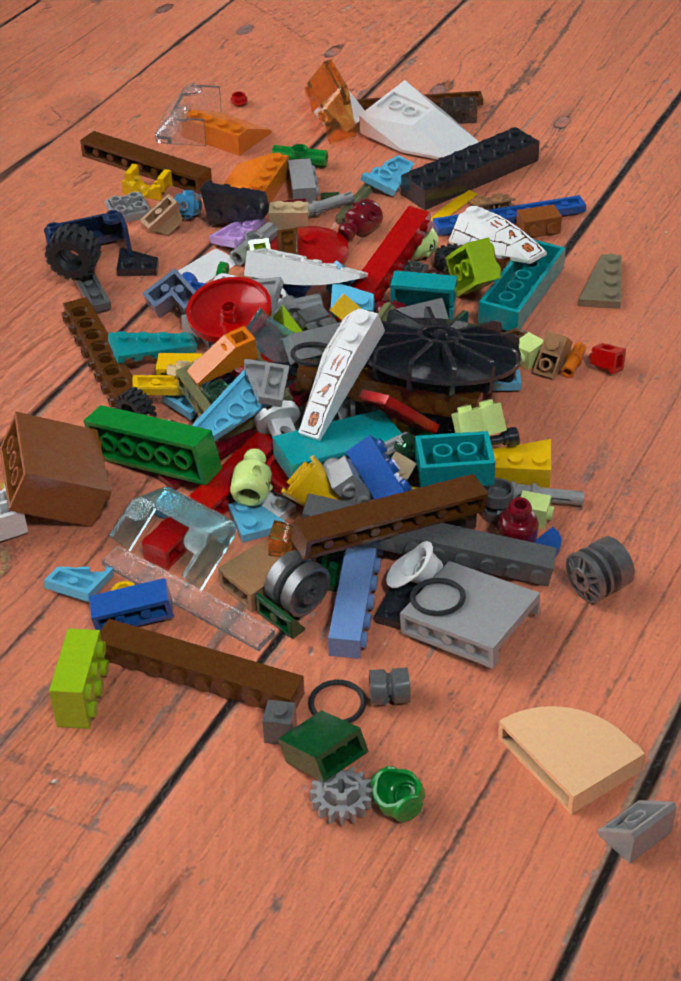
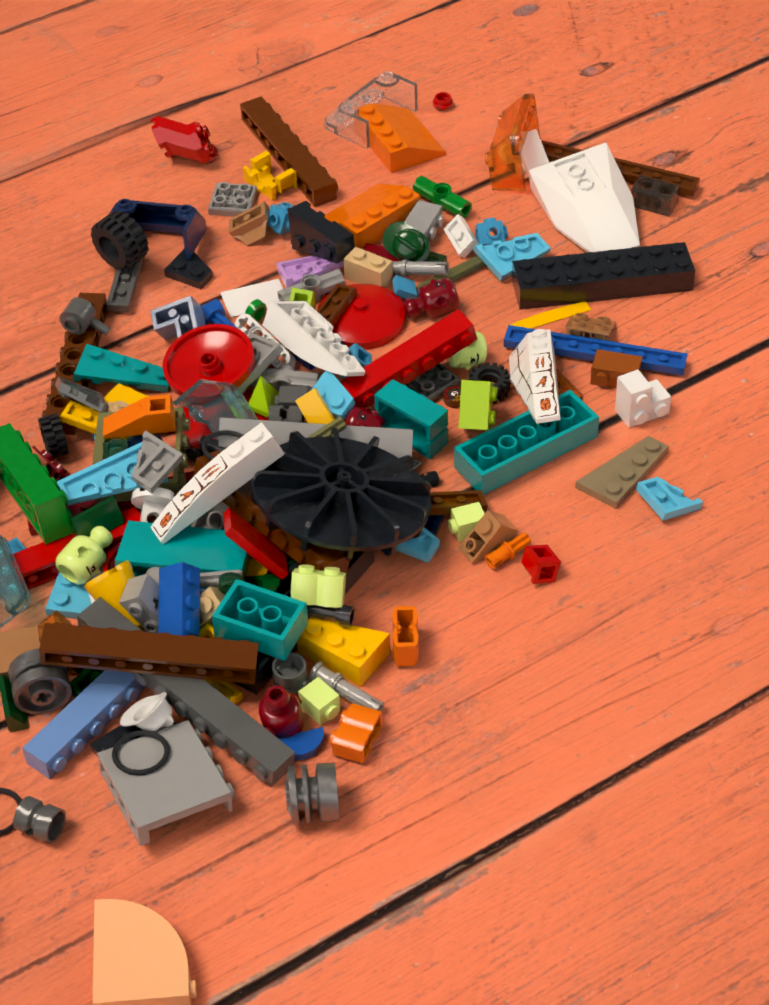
camera: 30 degrees right, 5 degrees up
none -> dark grey wing [55,376,108,413]
none -> dark grey piece [59,297,111,335]
none -> dark green slope [71,496,124,537]
none -> red brick [151,116,218,164]
none -> orange brick [329,703,383,763]
none -> dark green piece [383,222,430,262]
none -> dark azure tile [392,275,418,299]
none -> orange brick [392,606,419,666]
none -> white plate [444,214,479,258]
none -> dark azure brick [474,218,508,246]
none -> white brick [615,370,671,428]
none -> medium azure wing [636,477,703,521]

